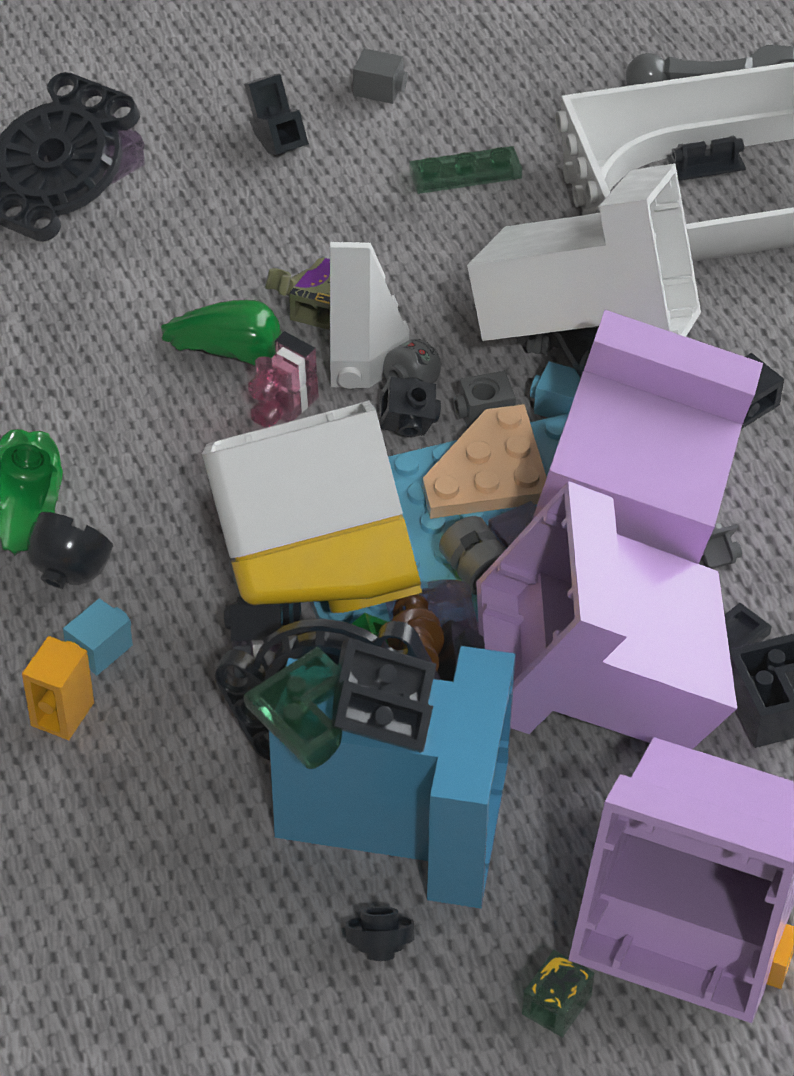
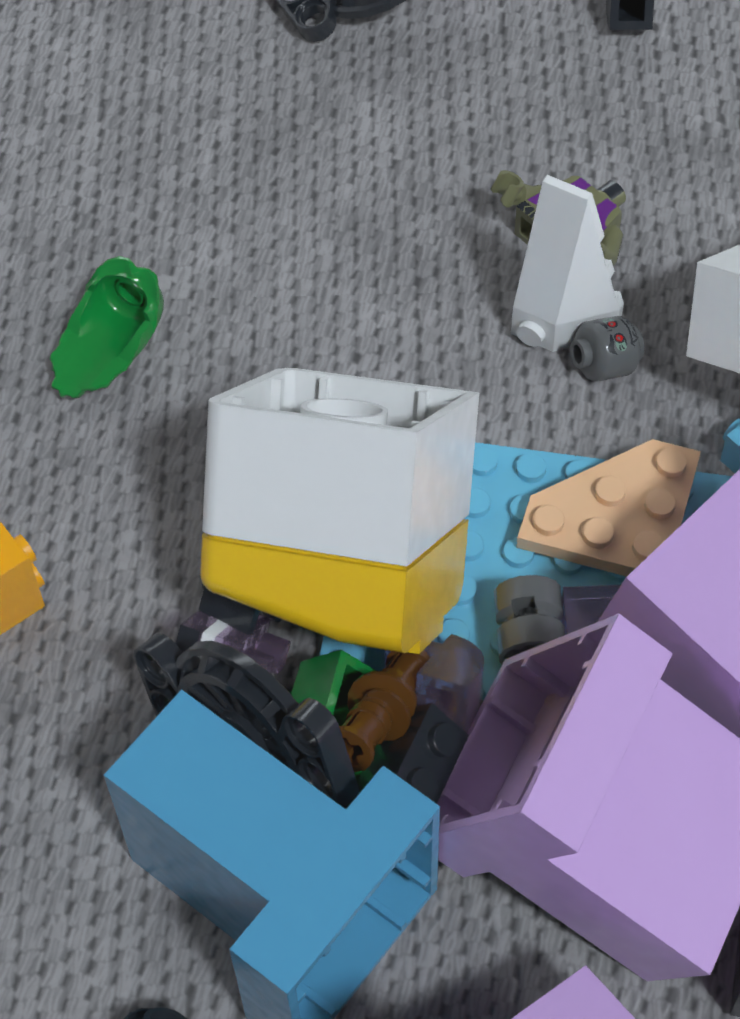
camera: 30 degrees right, 10 degrees up
black cylinder [27,512,113,589] -> none
medium azure brick [63,598,133,676] -> none
green hair [161,300,282,366] -> none
clear green brick [244,647,343,769] -> none
clear pink hips [248,331,319,428] -> none
black slope [331,638,436,753] -> none
black brick [379,376,441,437] -> none
dark grey brick [454,370,516,428] -> none

